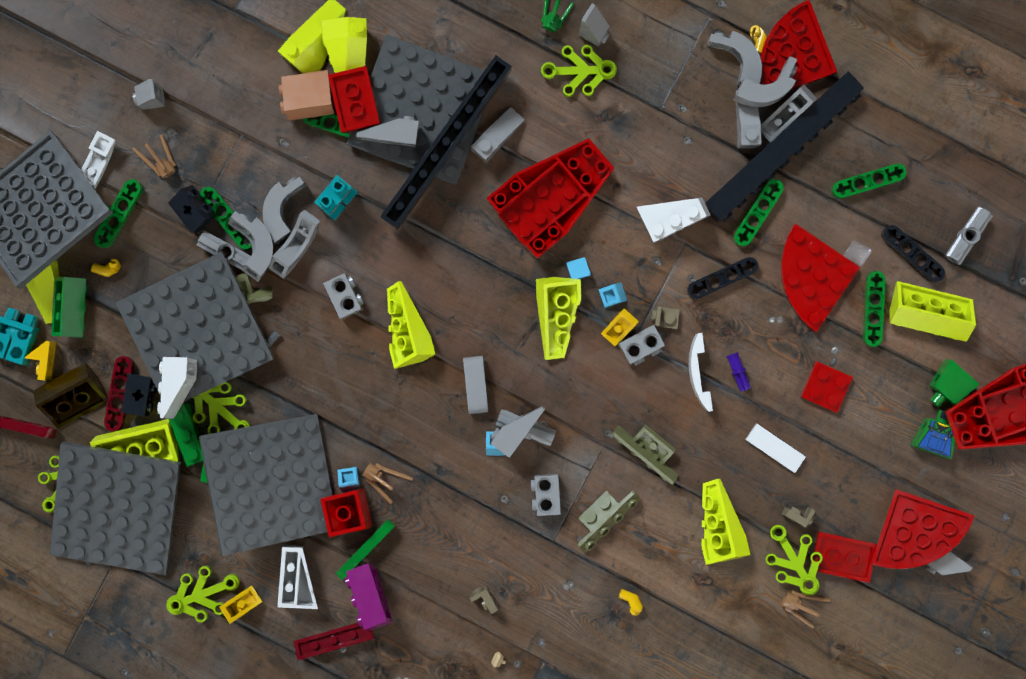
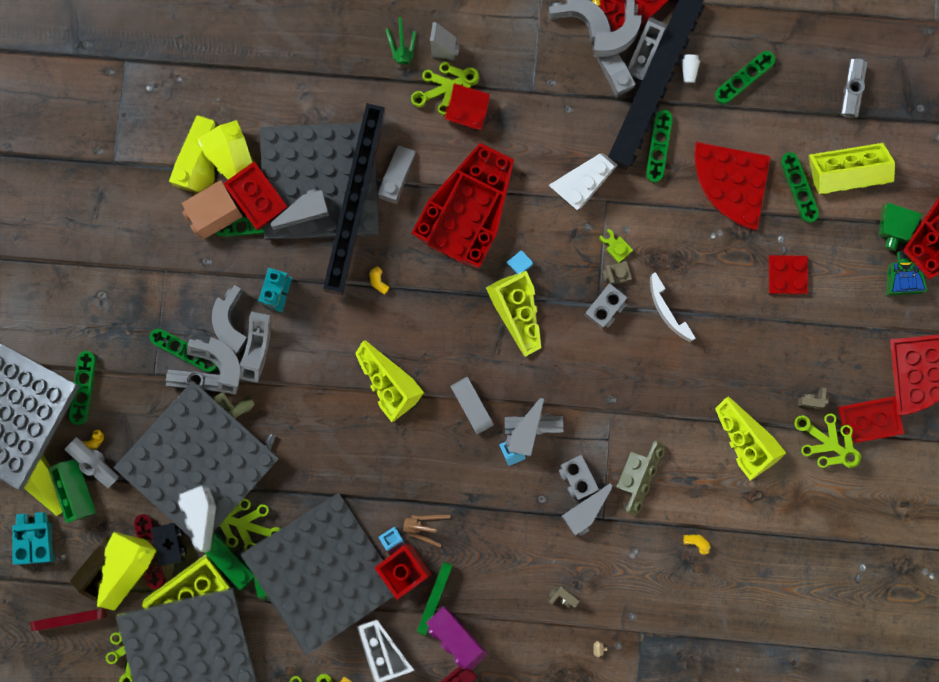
camera: 20 degrees left, 5 degrees down
yellow slope [25,341,56,381] -> none
white slope [81,131,116,189] -> none
medium nougat plant [132,134,176,179] -> none
light grey slope [133,79,165,110] -> none
black brick [168,185,217,234] -> none
light grey brick [323,273,364,319] -> none
medium azure slope [599,282,627,308] -> none
yellow slope [601,309,639,346] -> none
olive bracket [612,424,678,485] -> none
black beam [687,257,759,299] -> none
dark purple axle [726,352,751,392] -> none
white tile [745,424,806,473] -> none
medium nougat plant [781,590,831,628] -> none
clear slope [843,240,873,267] -> none
black beam [881,225,945,282] -> none
none -> light grey piece [64,437,119,488]
none -> neon yellow wedge [97,532,156,611]
none -> yellow arm [369,267,390,295]
none -> red slope [443,83,490,131]
none -> light grey slope [562,483,613,536]
none -> lime plate [599,229,633,263]
none -> white cone [681,55,700,83]

